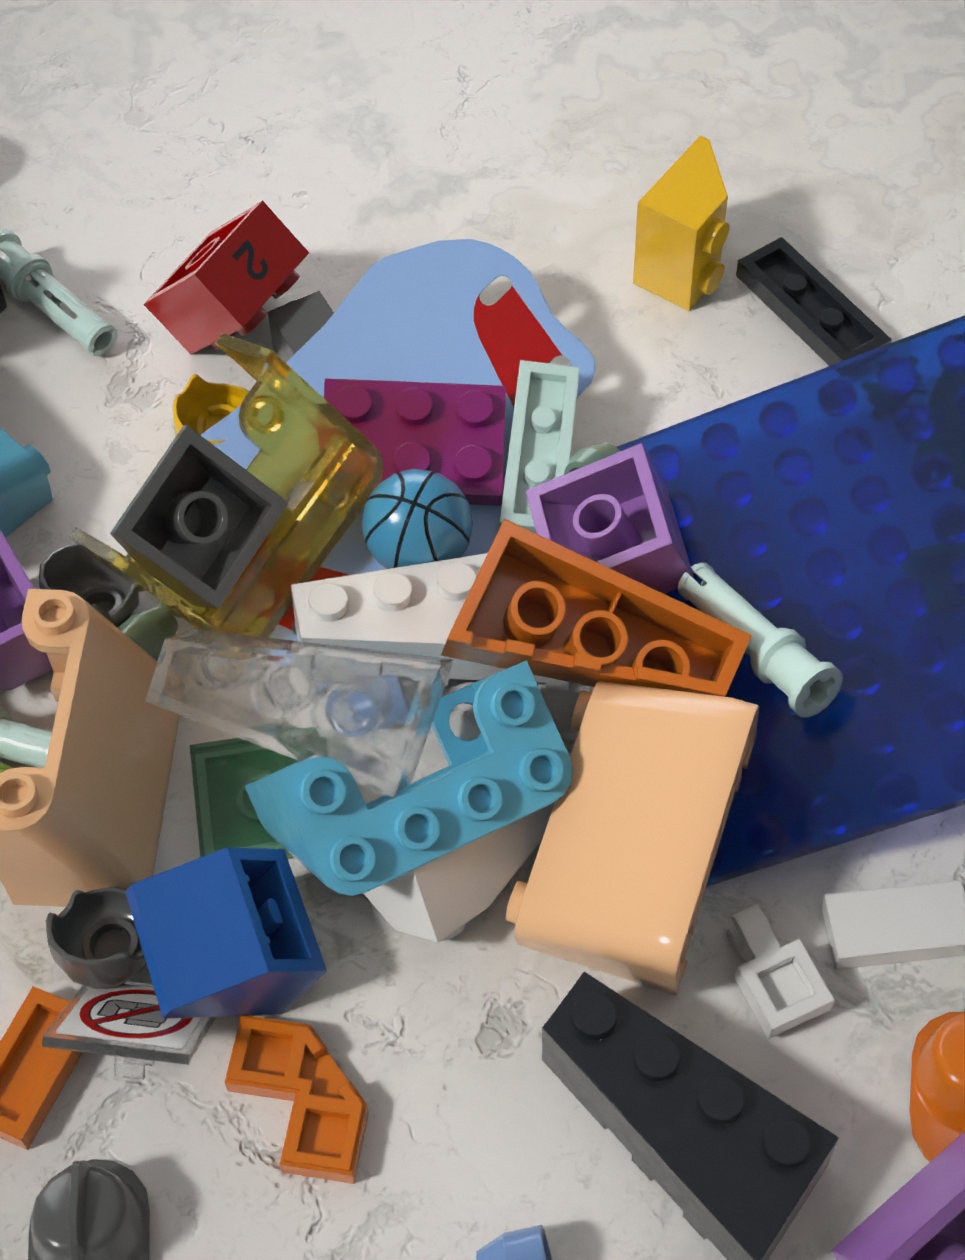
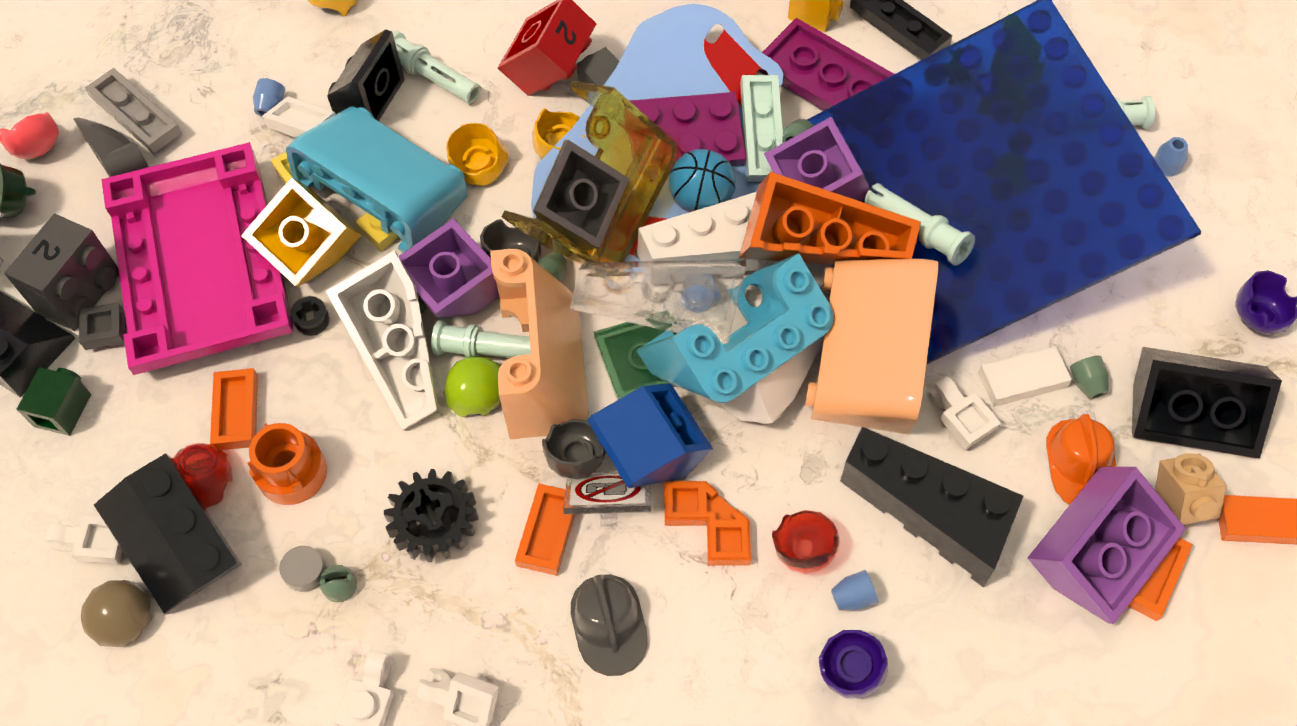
camera: 10 degrees left, 5 degrees up
none -> yellow hair [446,123,508,186]
none -> magenta plate [759,18,912,138]
none -> clear red hair [772,510,840,574]

